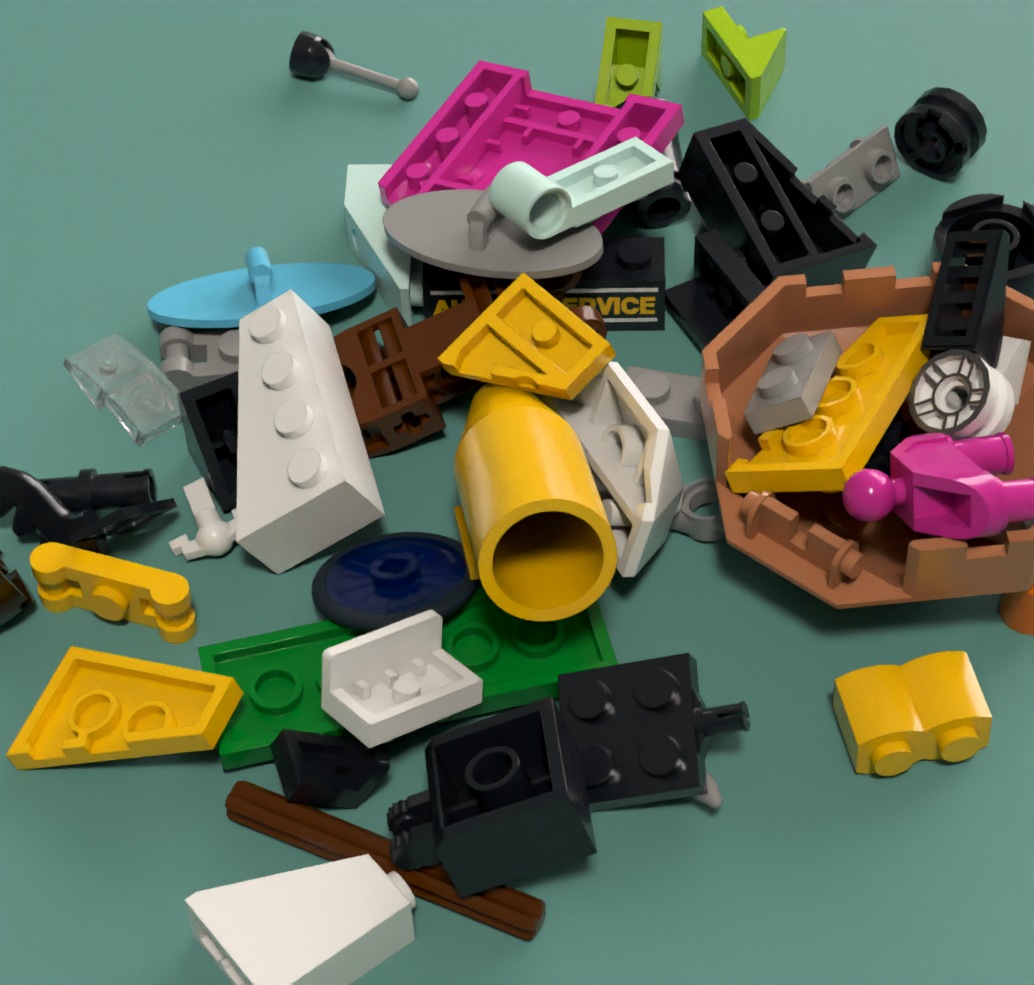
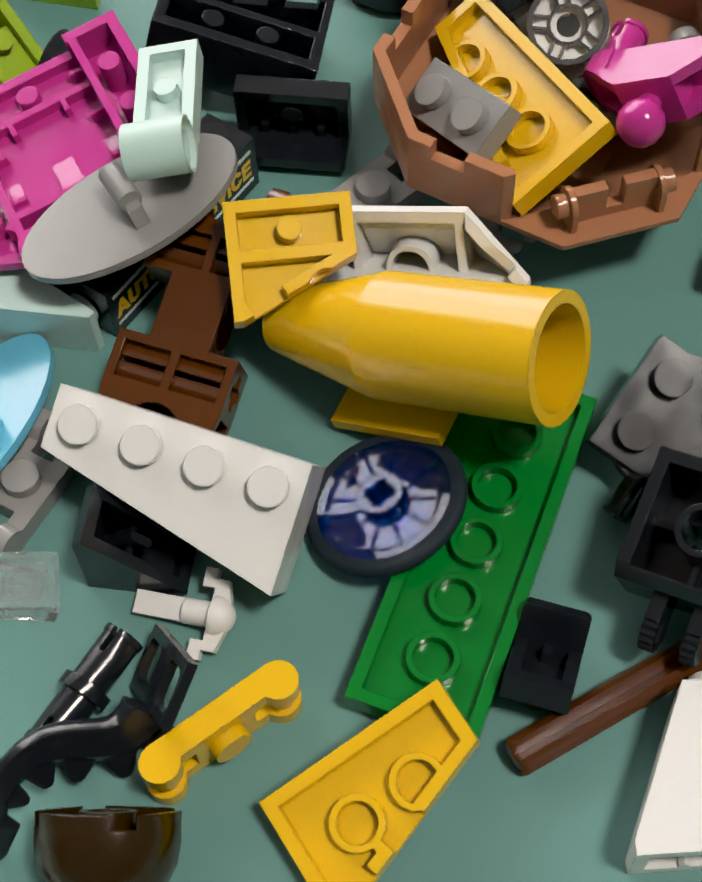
camera: 55 degrees left, 10 degrees up
white bracket [321,609,483,748] -> none

